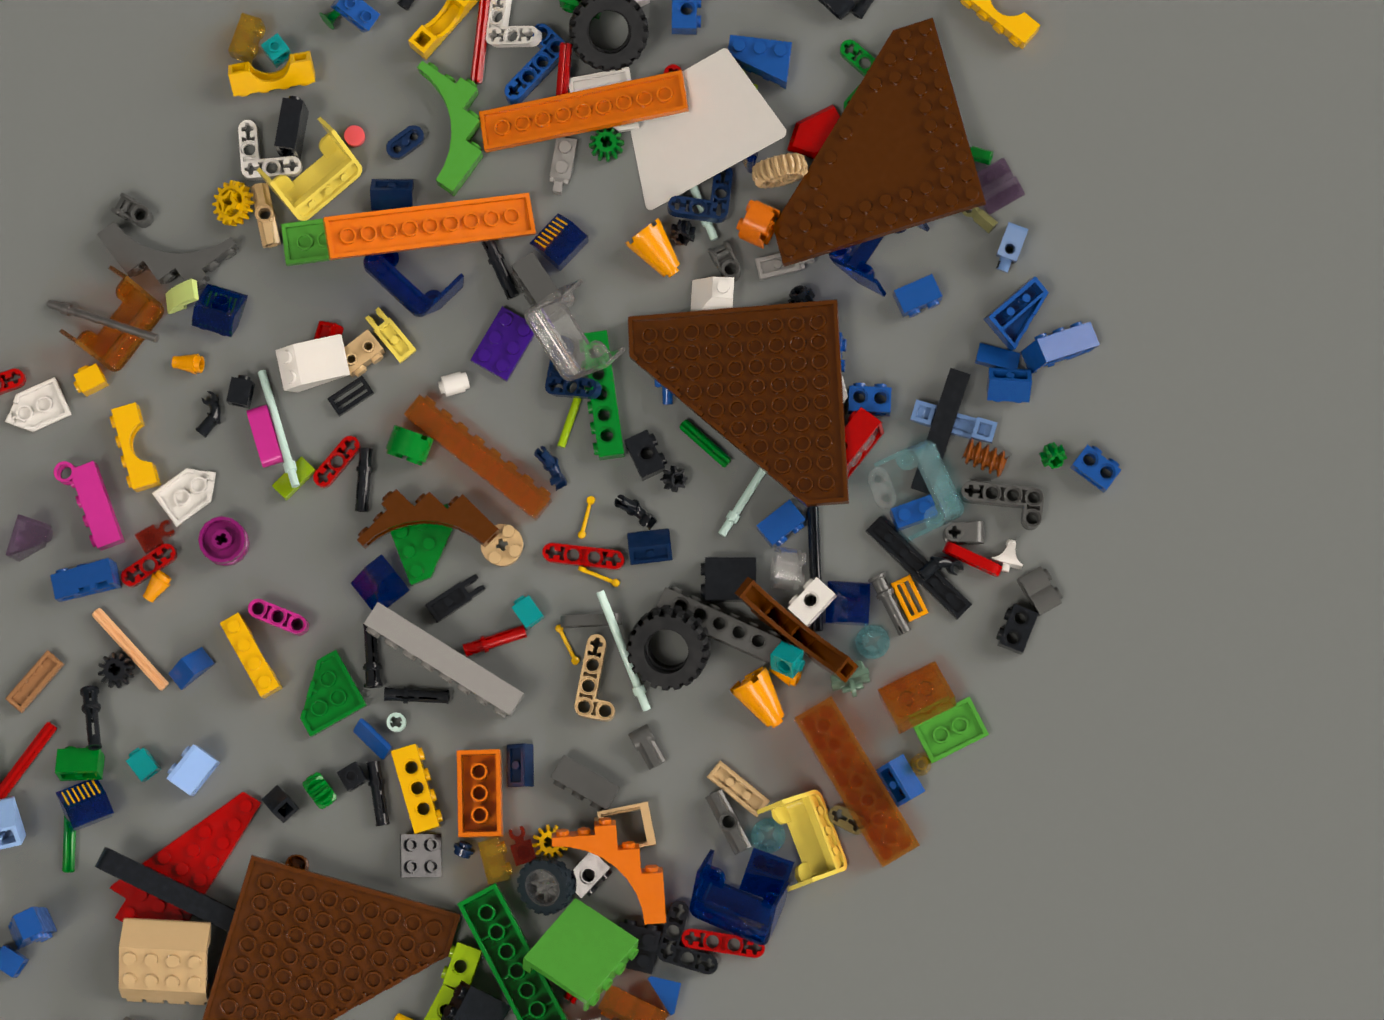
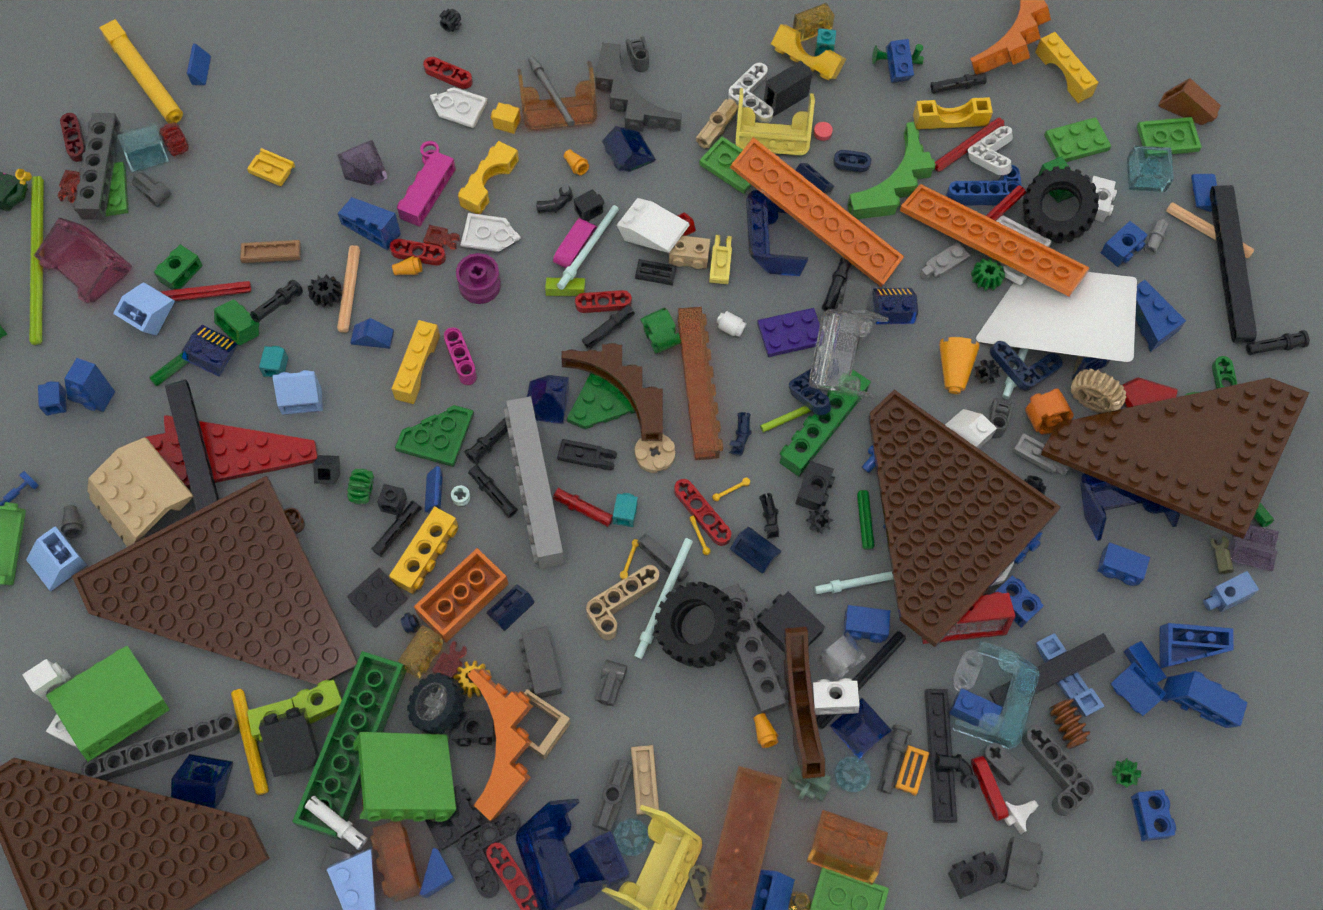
camera: 40 degrees right, 15 degrees down
yellowish green slope [165,279,199,314] -> none
yellow gear [212,180,255,227] -> none
light orange cone [730,667,784,728] -> none
teal brick [770,641,805,679] -> none

